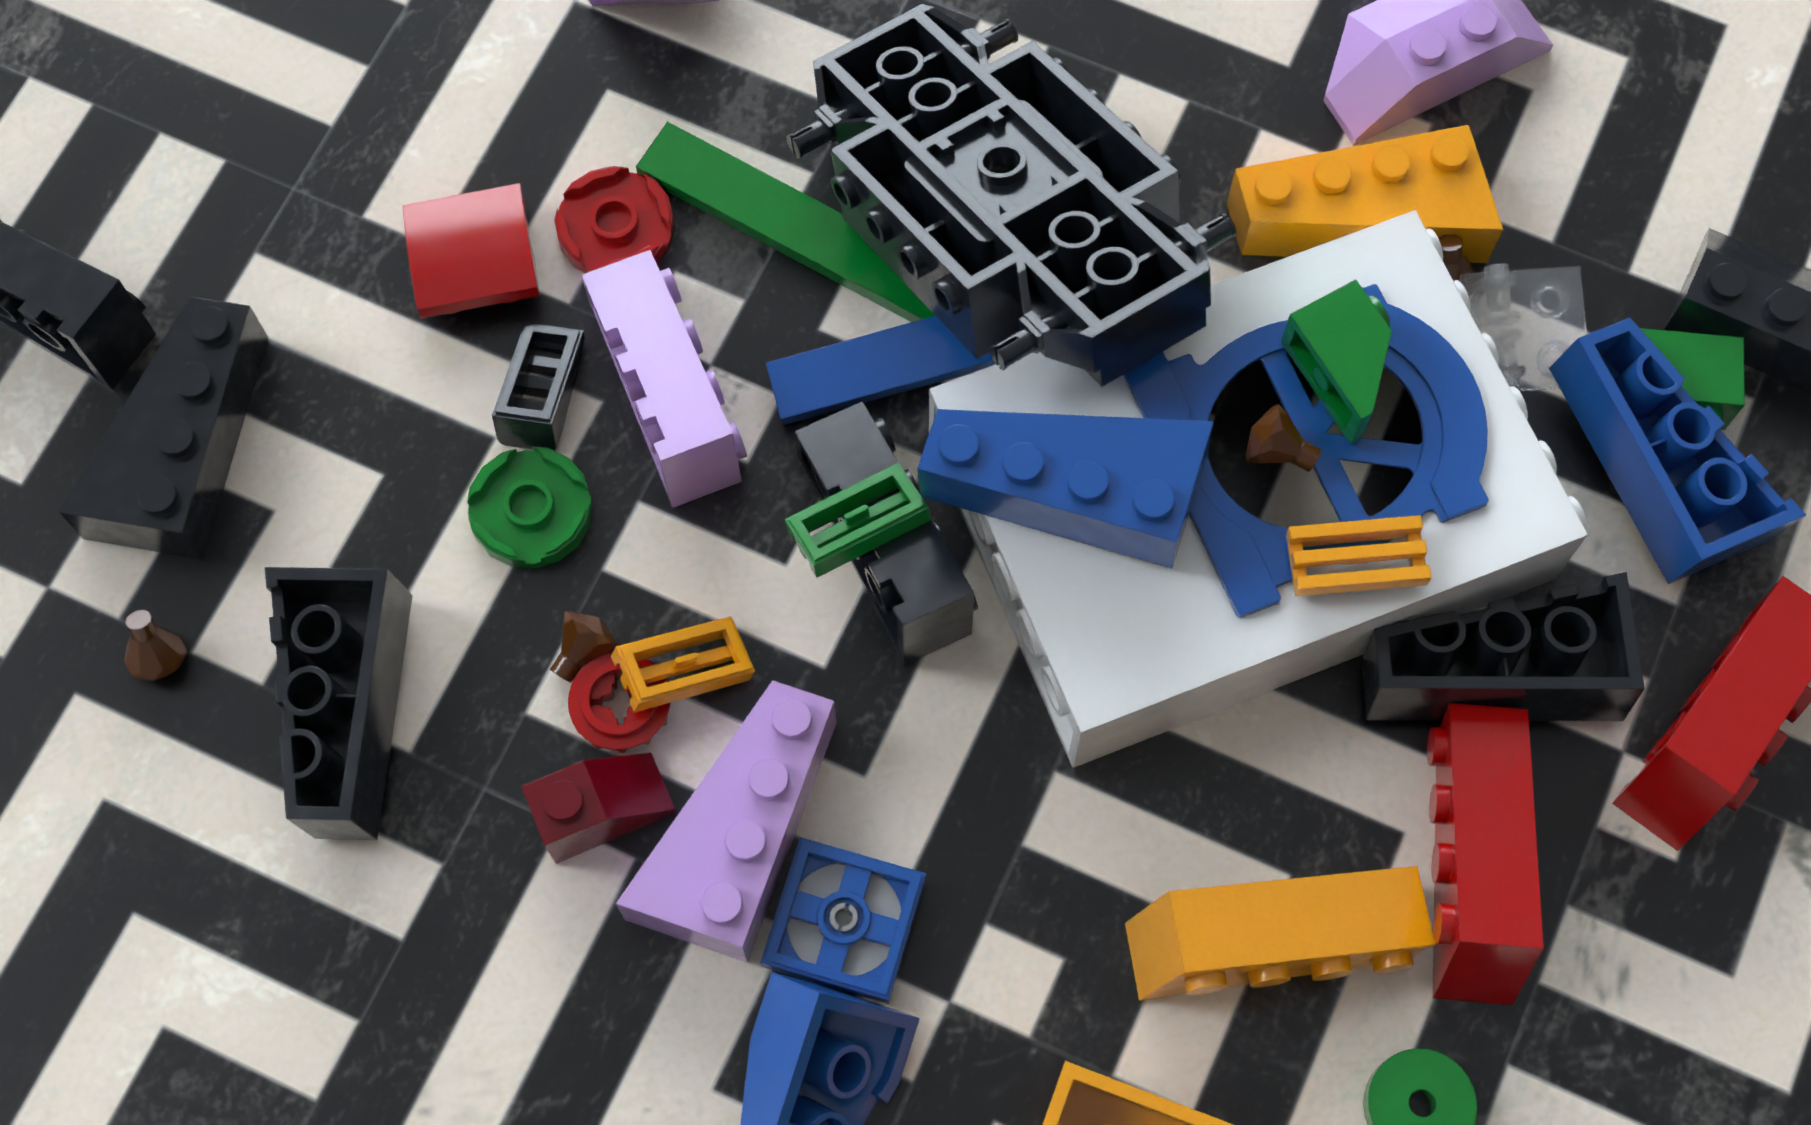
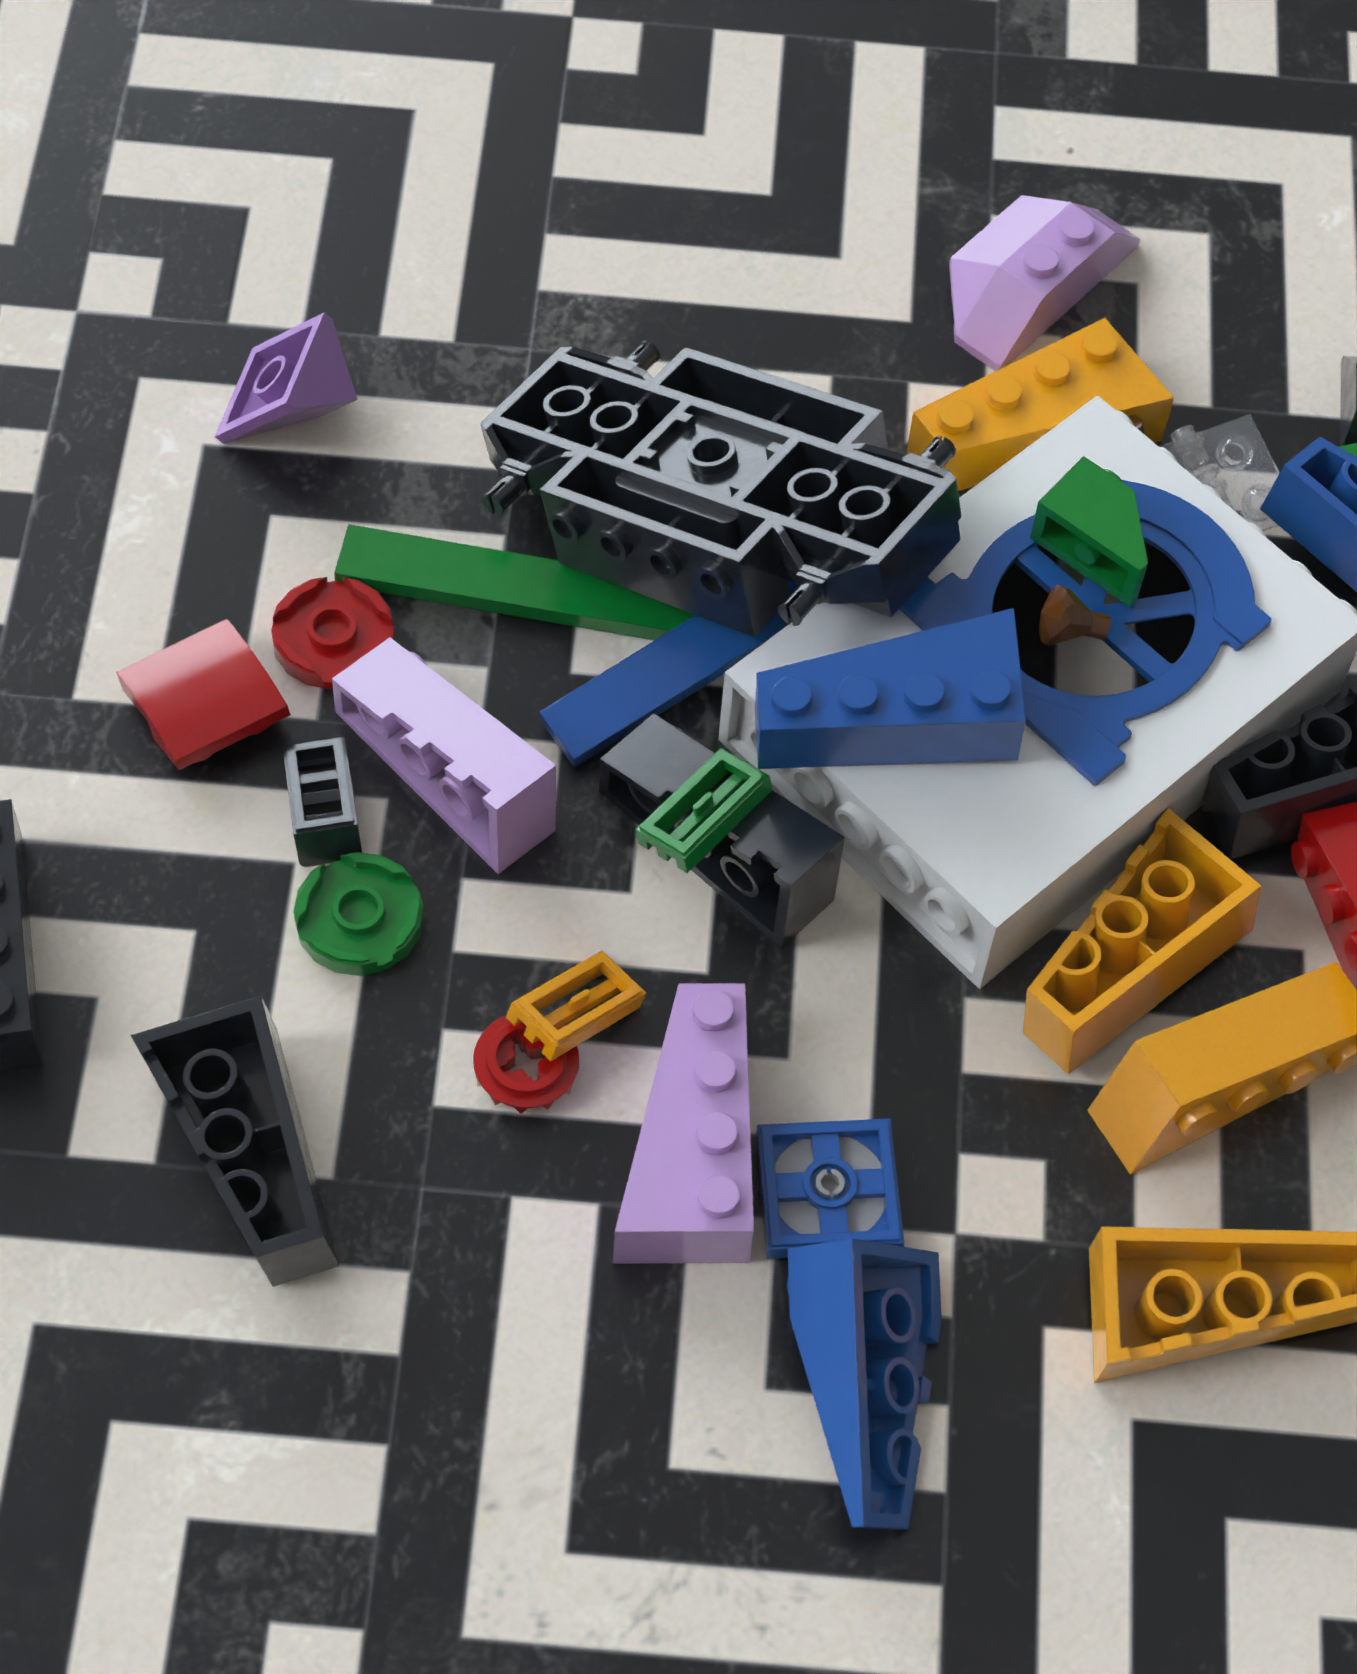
camera: 25 degrees left, 10 degrees down
reddish brown rock [124,610,187,681] -> none
dark red slope [521,752,676,864] -> none
reddish brown rock [550,611,619,683] -> none
light orange tile [1286,515,1432,597] -> none
none -> light orange wedge [1023,808,1261,1074]

